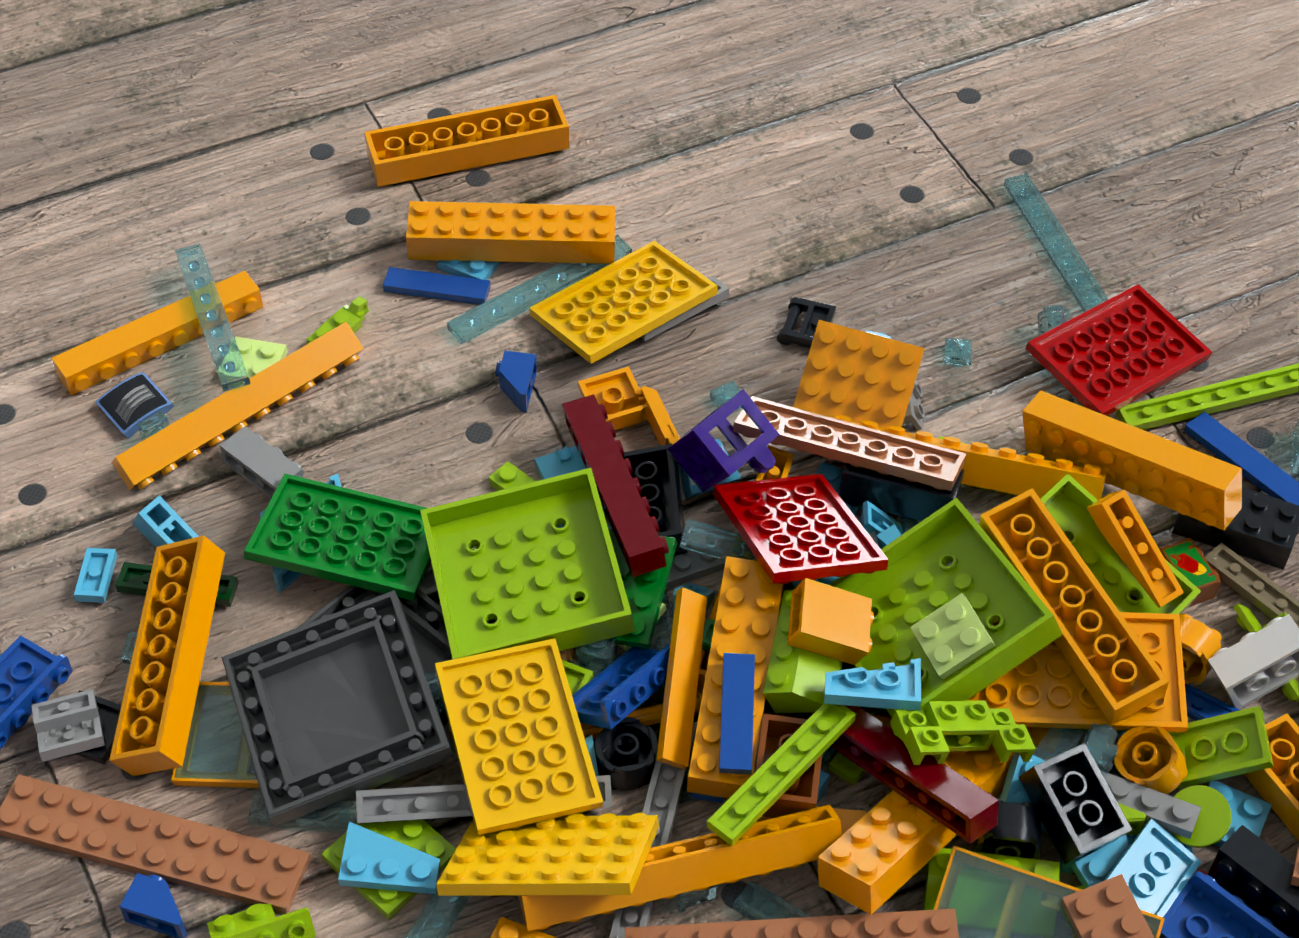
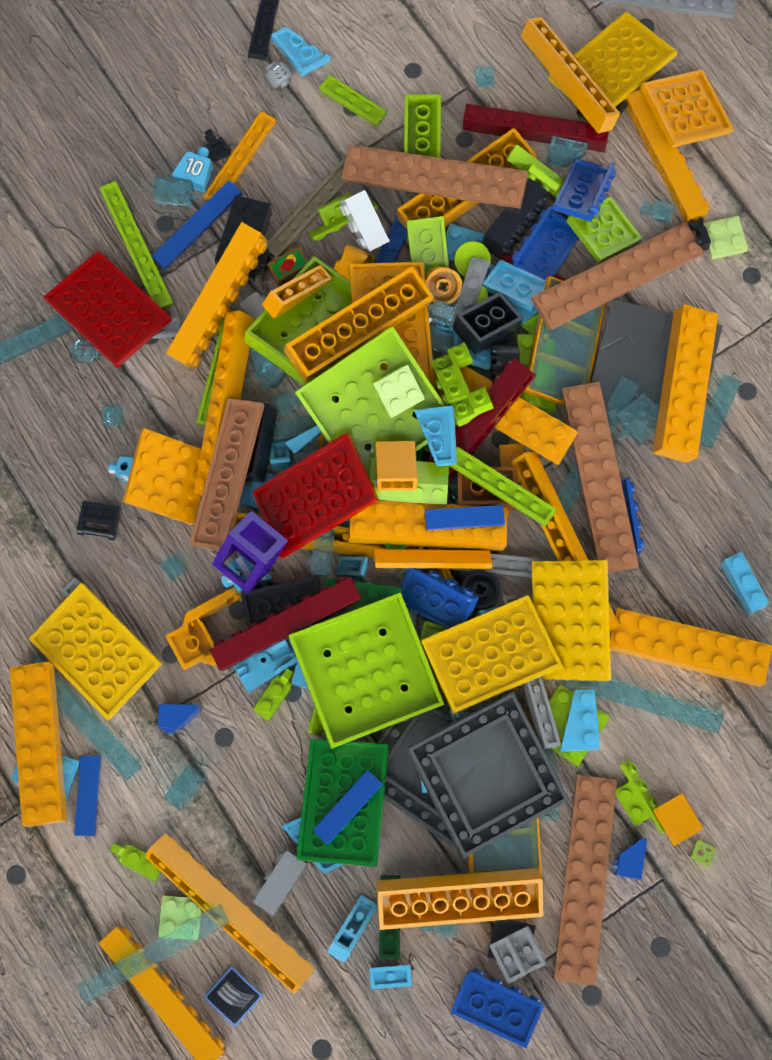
camera: 90 degrees left, 25 degrees up
clear light blue plate [138,411,169,441] -> none
none -> clear light blue brick [163,766,207,811]
none -> black plate [251,248,270,283]
none -> blue tile [313,770,383,845]

